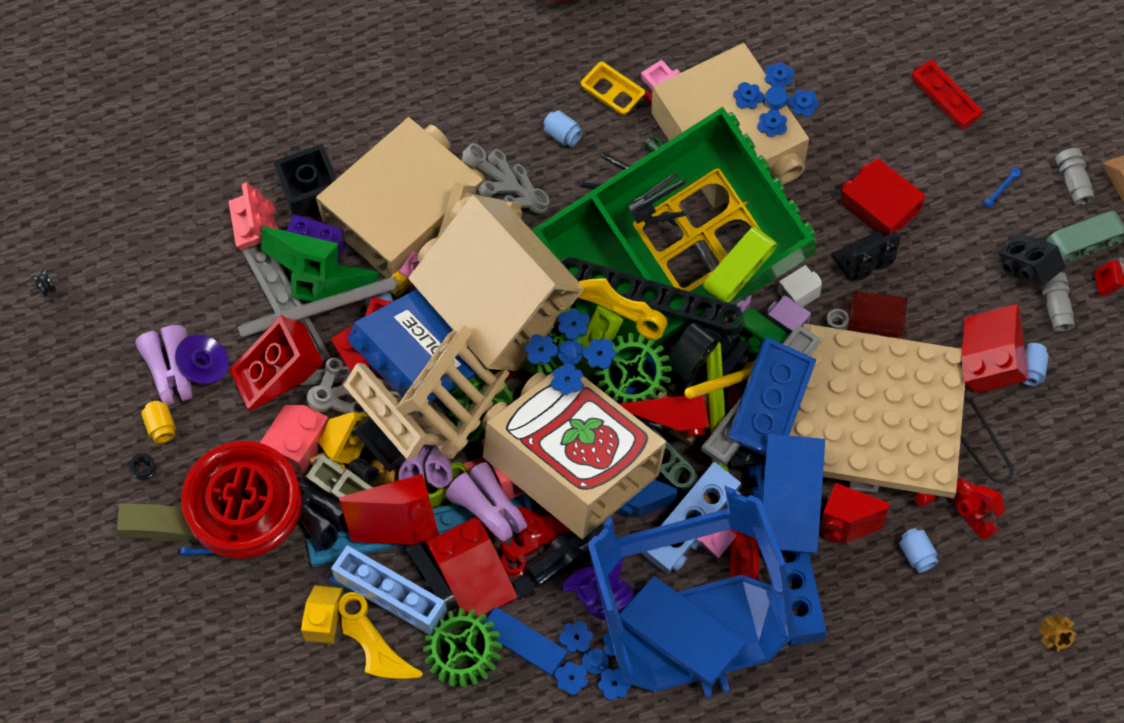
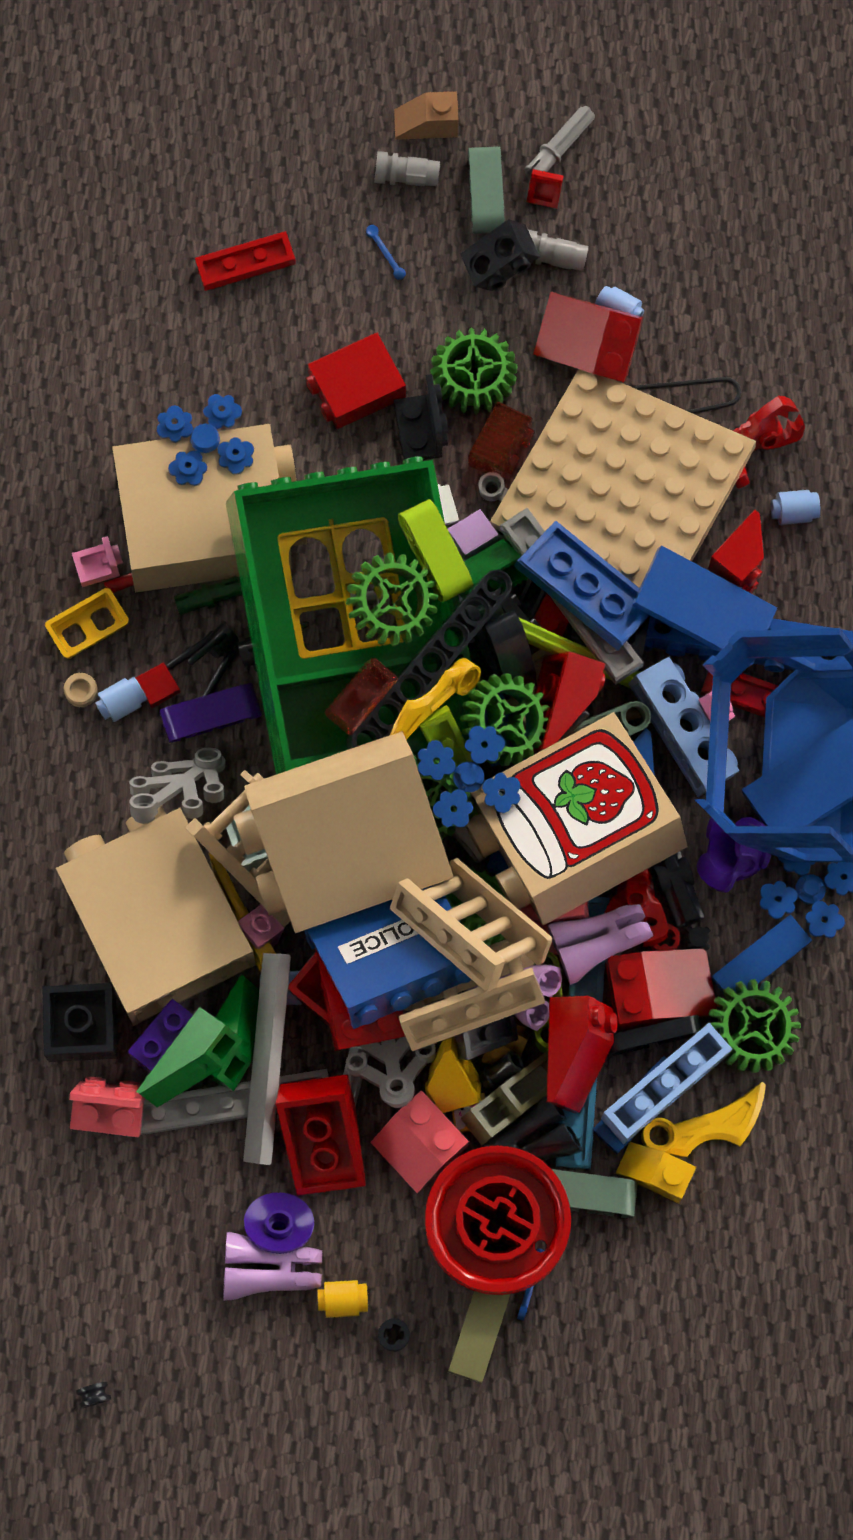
camera: 75 degrees left, 10 degrees up
black plant [628,173,687,226] -> none
yellow piece [685,360,755,399] -> none
none -> tan tile [64,673,98,707]
none -> red tile [135,662,181,708]
none -> dark purple beam [160,683,262,743]
none -> clear red brick [325,658,398,735]
none -> bright green gear [346,553,439,646]
none -> bright green gear [430,327,518,415]
none -> sand green beam [552,1169,638,1218]

